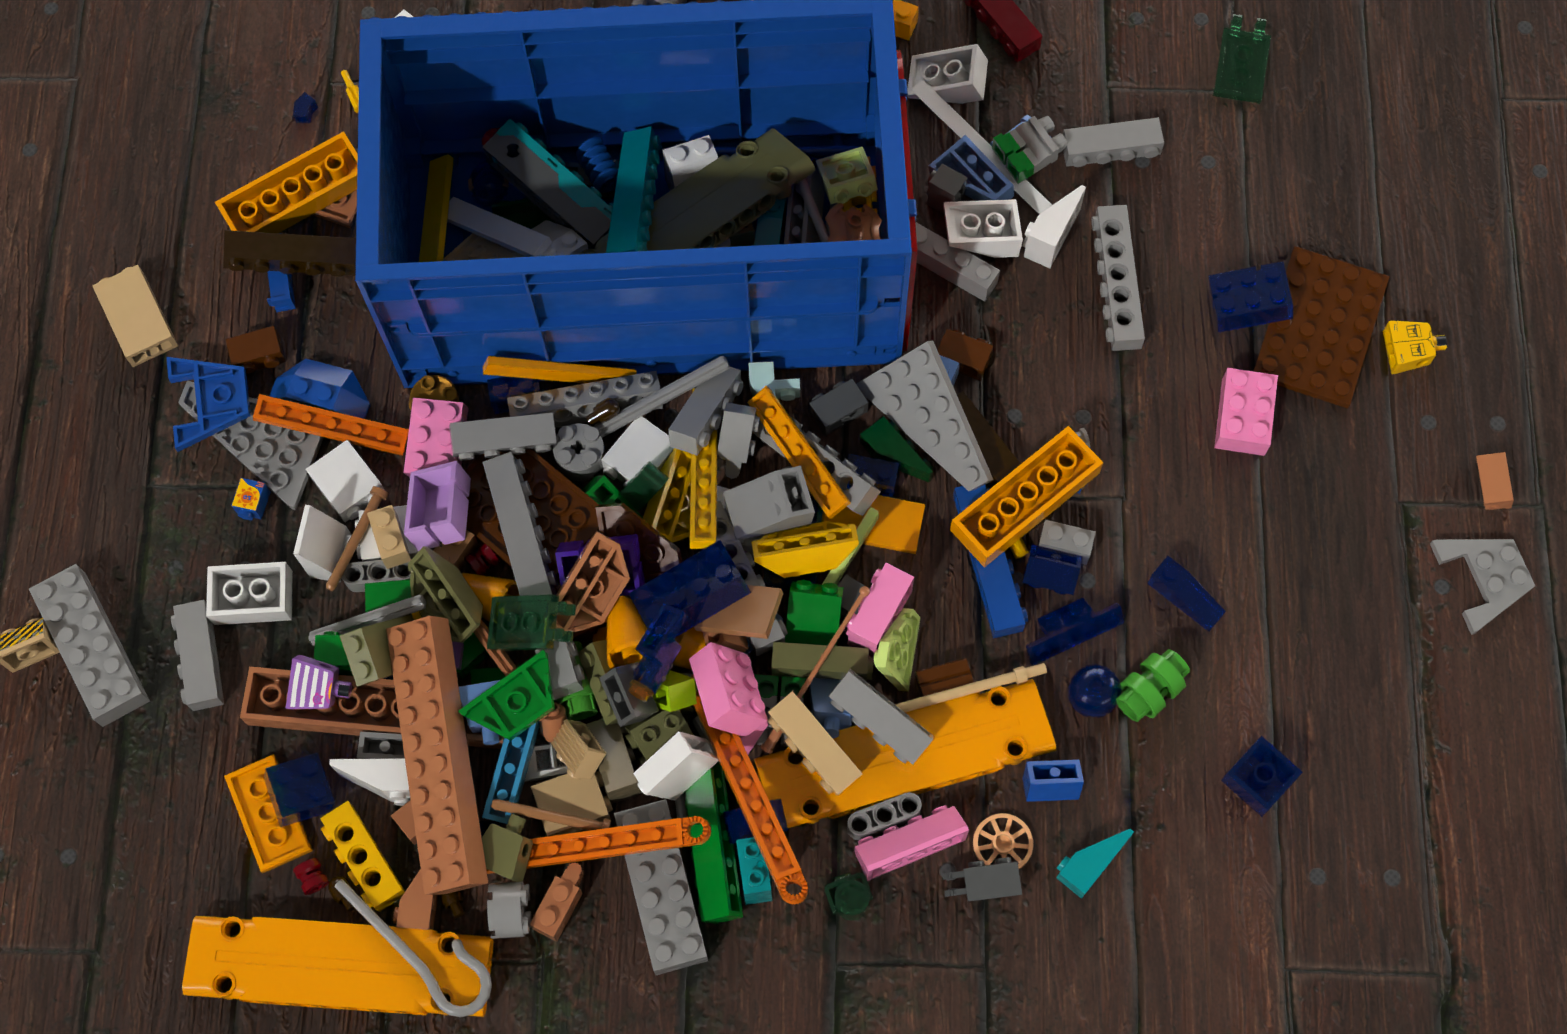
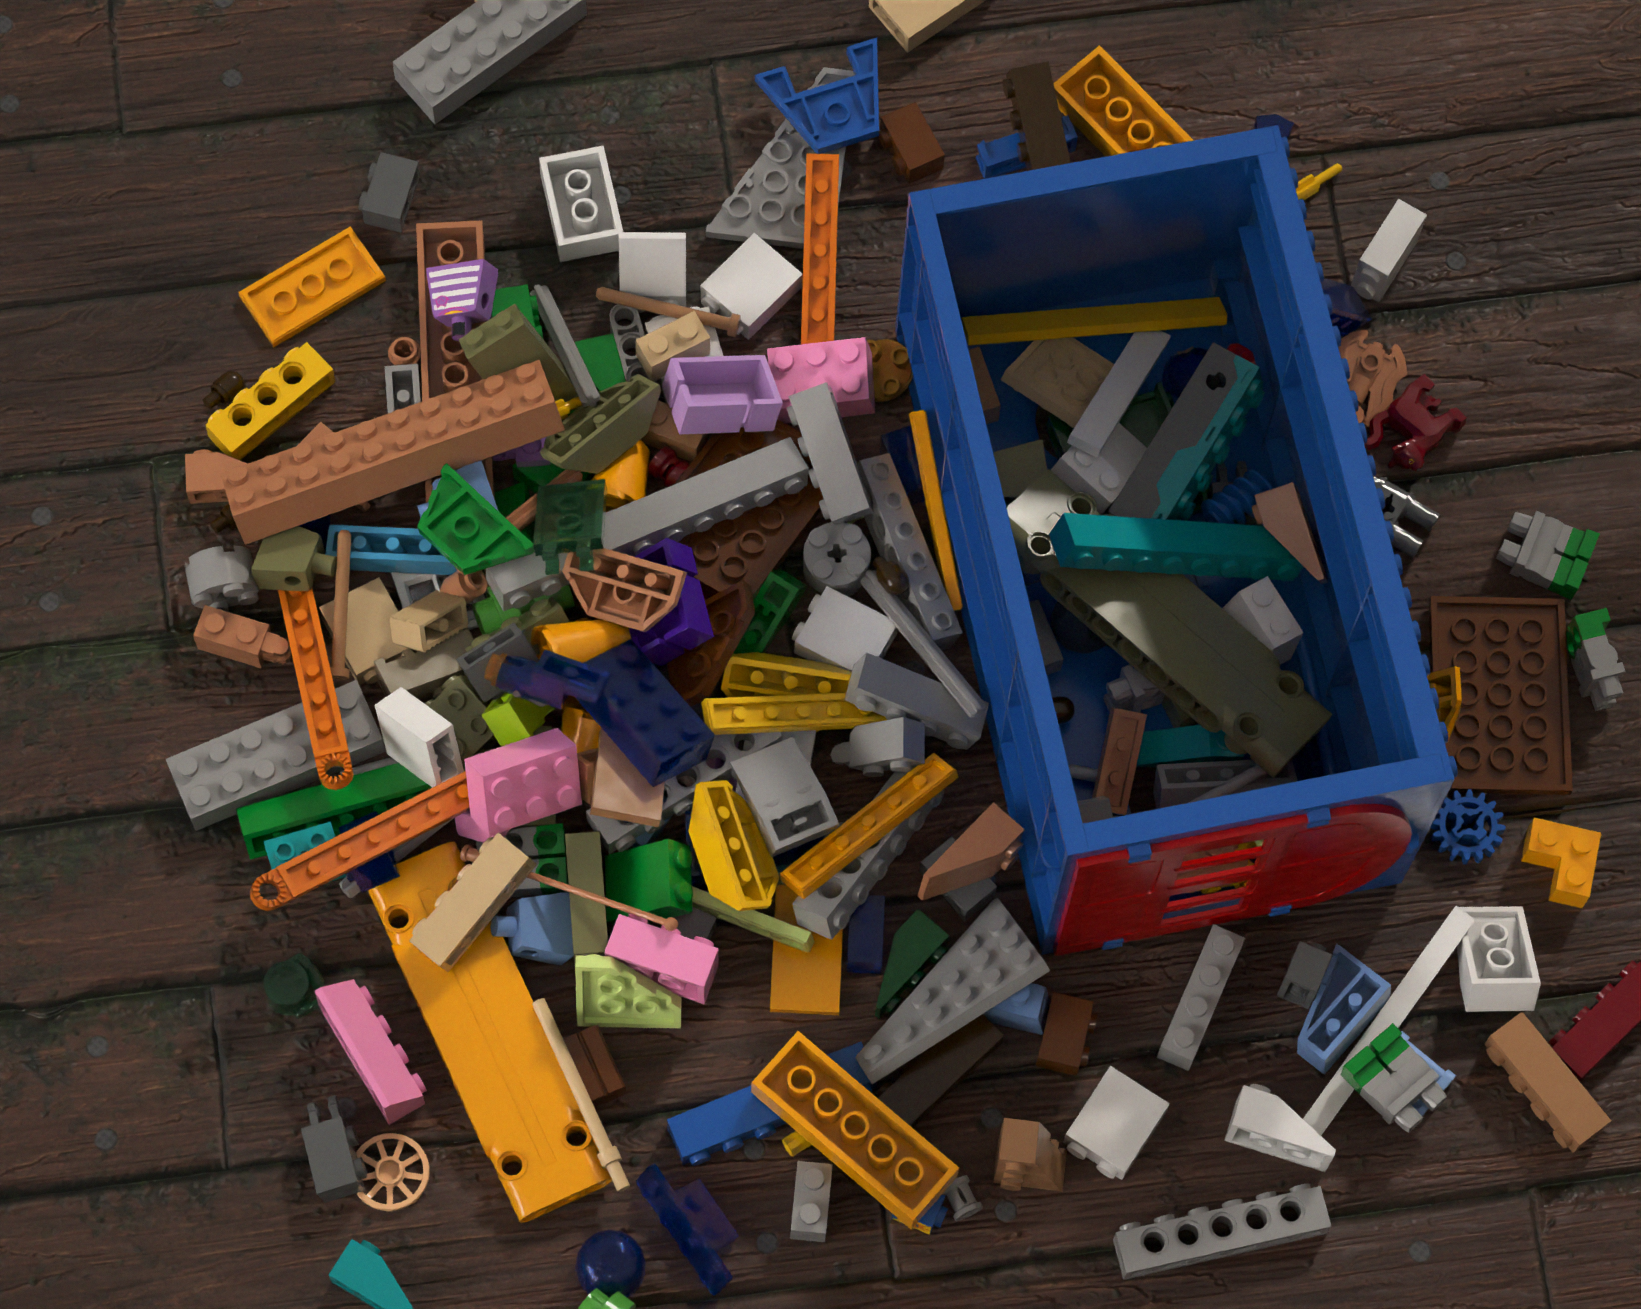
camera: 75 degrees right, 0 degrees up
light grey brick [171,600,224,711] -> none
light orange panel [182,916,494,1017] -> none
brick [231,478,271,520] -> none
clear blue brick [264,753,335,827] -> none
blue wedge [269,358,370,419] -> none
dark red wheel [293,858,329,895] -> none
white slope [329,758,411,806] -> none
light grey piece [334,879,492,1017] -> none
clear green beam [620,461,669,510] -> none
light aqua brick [748,361,800,401] -> none
light grey brick [829,669,934,764] -> none
light grey beam [847,792,922,840] -> none
white slope [943,199,1023,258] -> none
clear blue brick [1023,544,1082,595] -> none
blue brick [1023,759,1084,802] -> none
light grey brick [1063,117,1164,167] -> none
none -> dark grey brick [358,152,420,233]
none -> nougat cone [388,337,421,367]
none -> nougat slope [917,802,1025,901]
none -> medium nougat wedge [993,1118,1067,1192]
none -> white brick [1063,1066,1170,1180]
none -> nougat slope [1252,482,1328,584]
none -> medium nougat brick [1485,1012,1611,1153]

